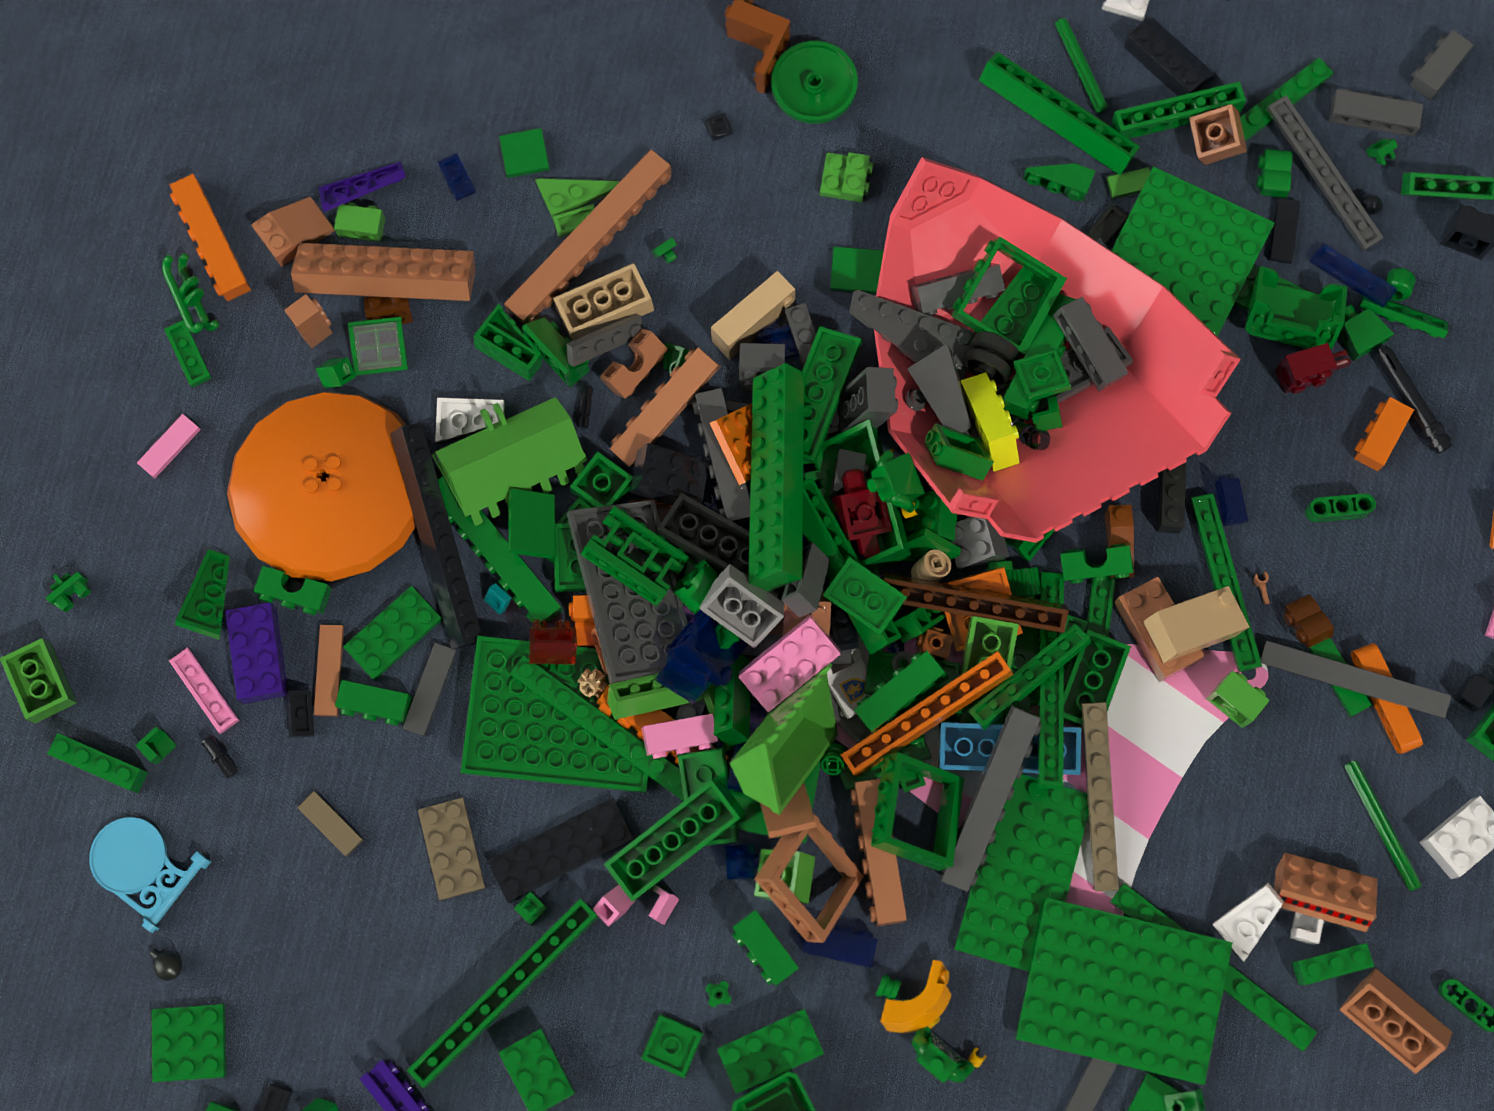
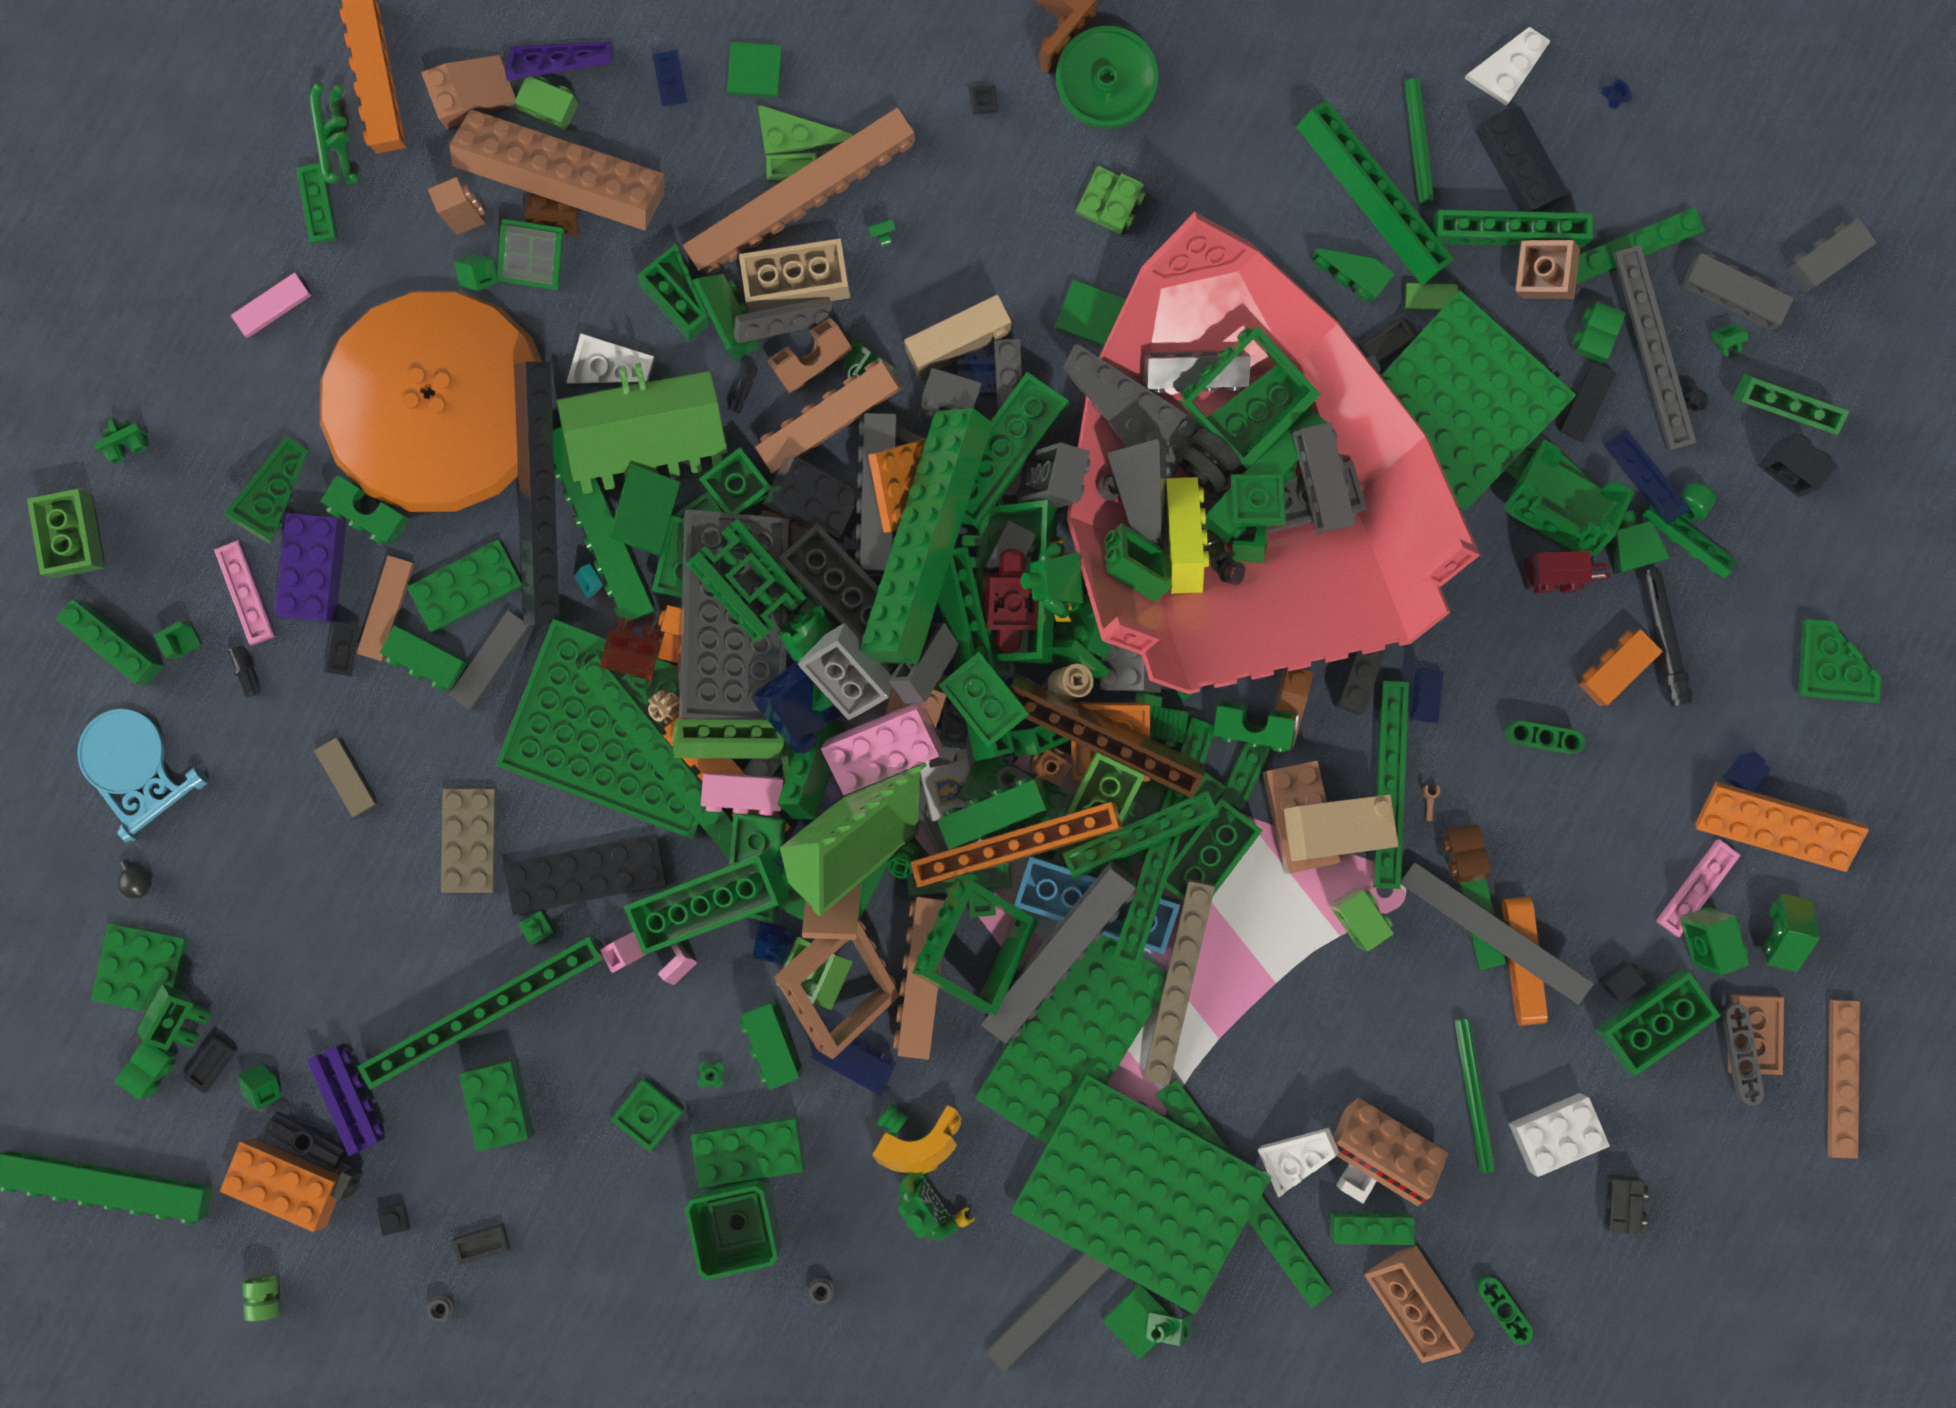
camera: 10 degrees right, 10 degrees up
clear blue panel [656,649,712,704] -> none
none -> green brick [137,984,212,1051]

